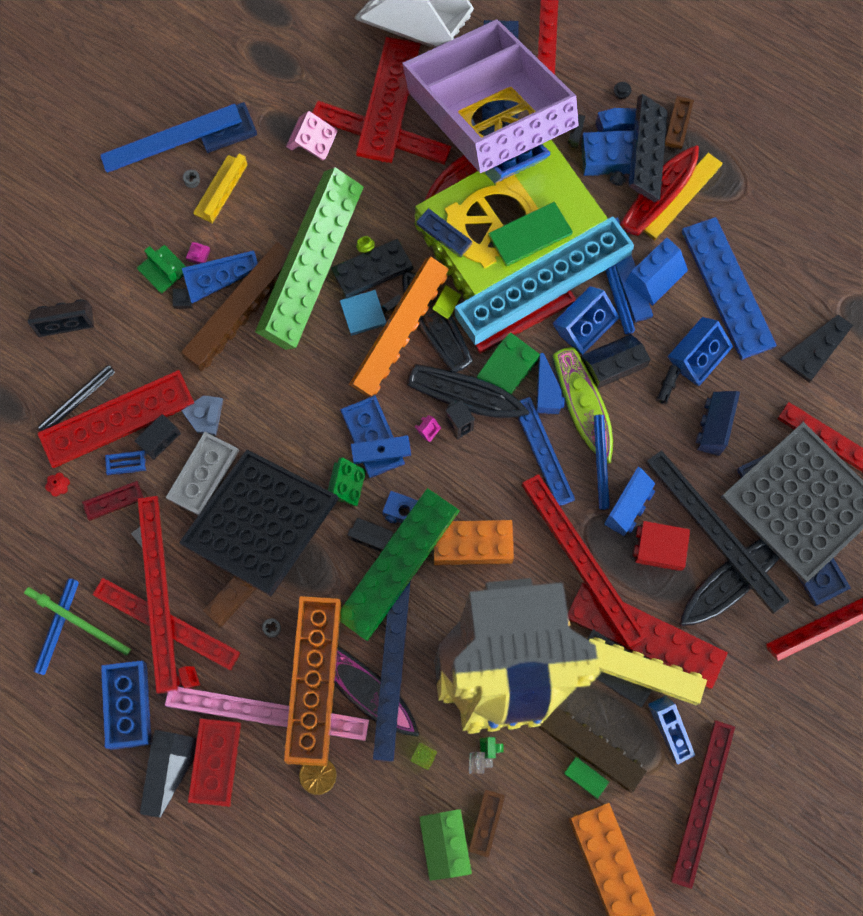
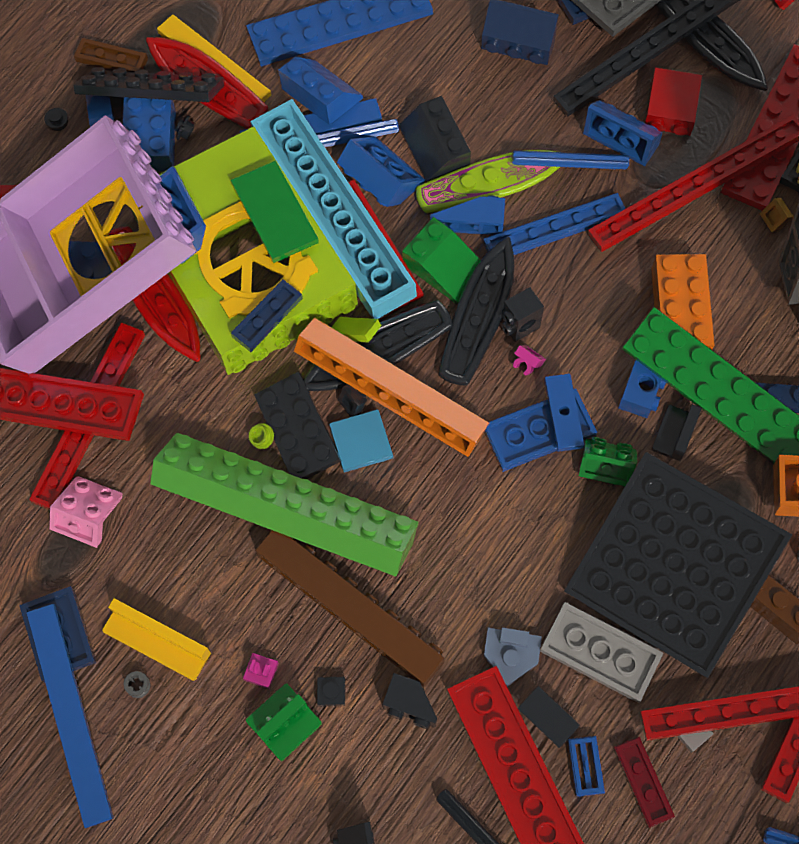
camera: 85 degrees left, 5 degrees down
blue wing [182,250,258,303] -> none
black pin [656,365,681,404] -> none
blue slope [668,317,733,386] -> none
none -> black slope [383,673,437,729]

